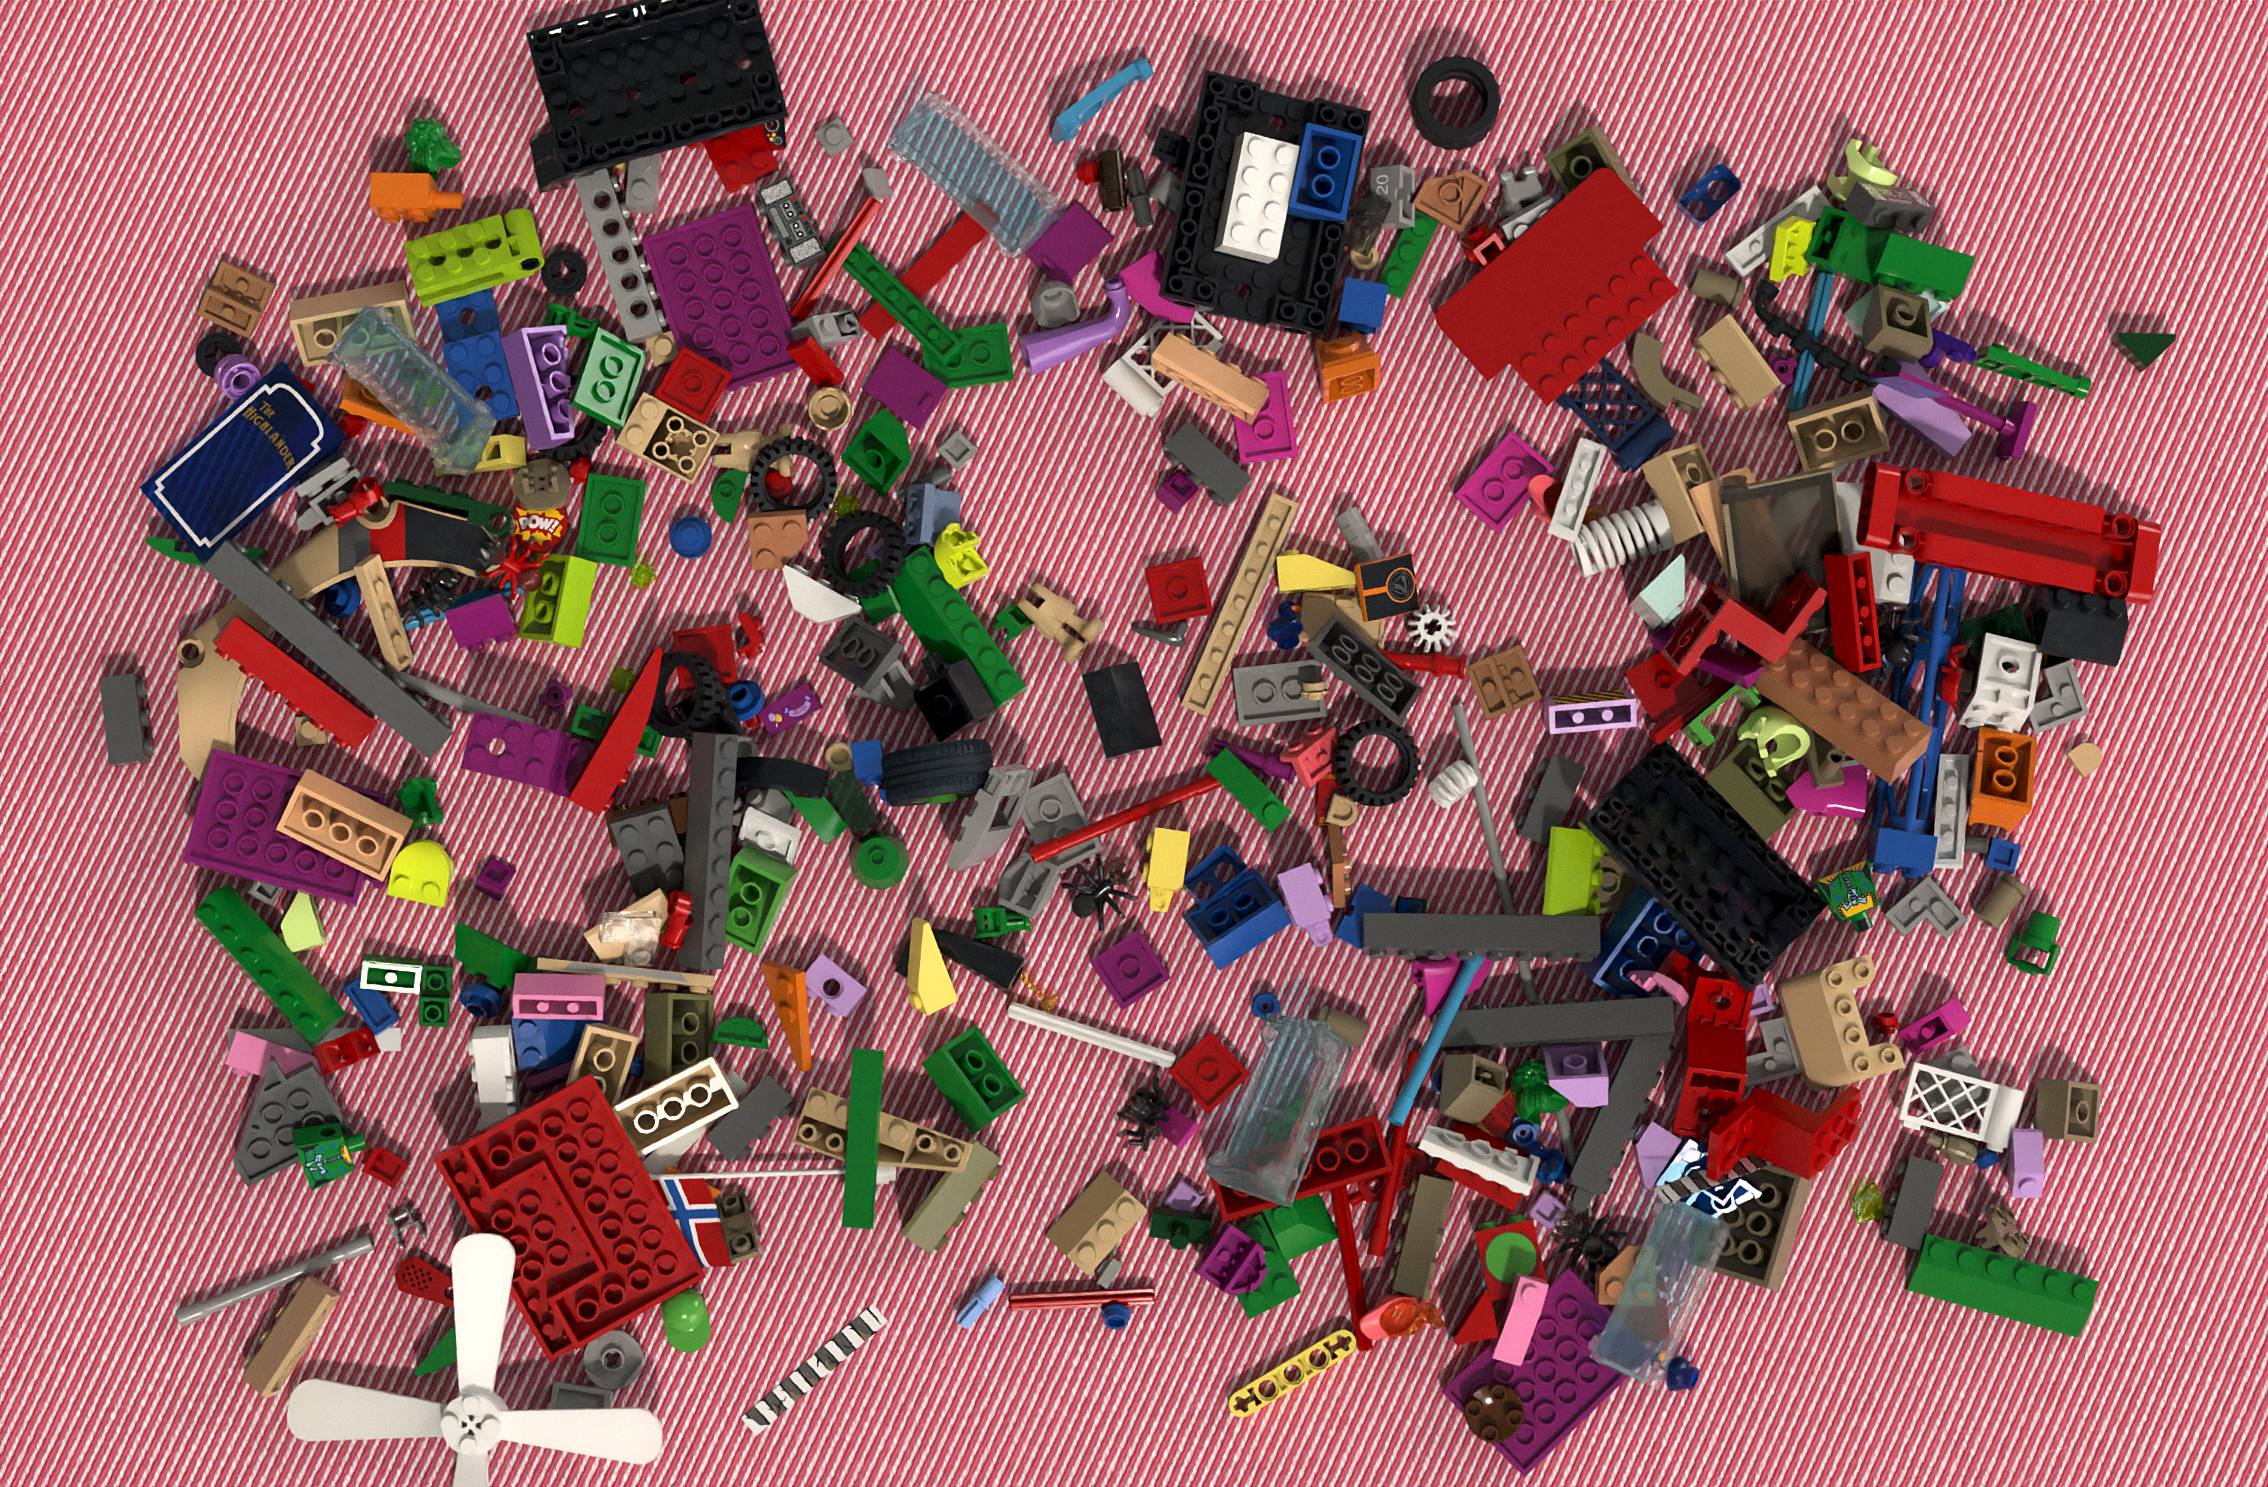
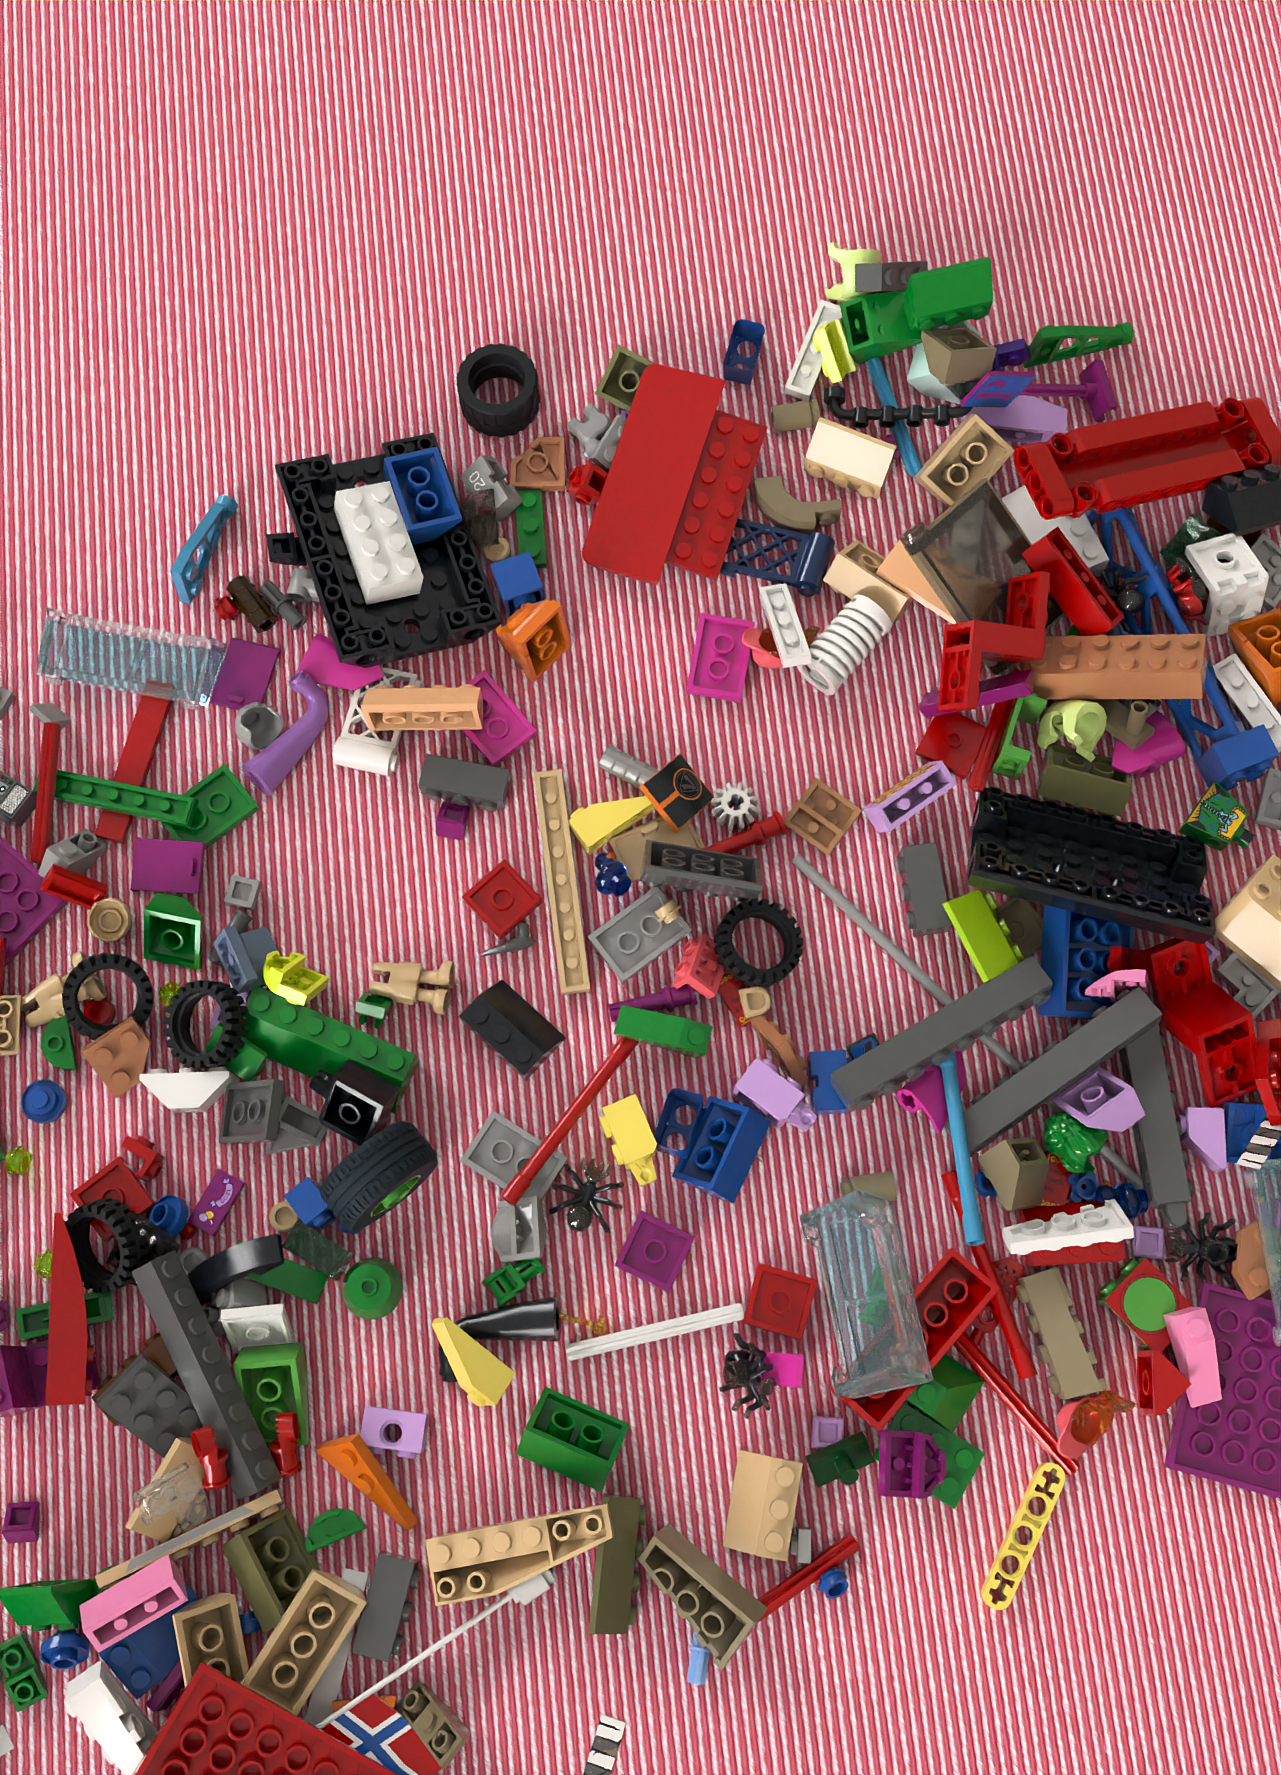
camera: 30 degrees left, 10 degrees down
green tile [842,1048,884,1229] -> none
light grey slope [948,763,1034,871] -> none
blue plate [1251,992,1280,1021] -> none
white gear [1428,760,1478,808] -> none
reddish brown dish [1465,1383,1524,1443] -> none
light aqua slope [1629,554,1685,630] -> none
dark green slope [2112,333,2176,373] -> none
none -> red connector [269,1412,302,1478]
none -> dark tan wedge [638,1523,768,1671]

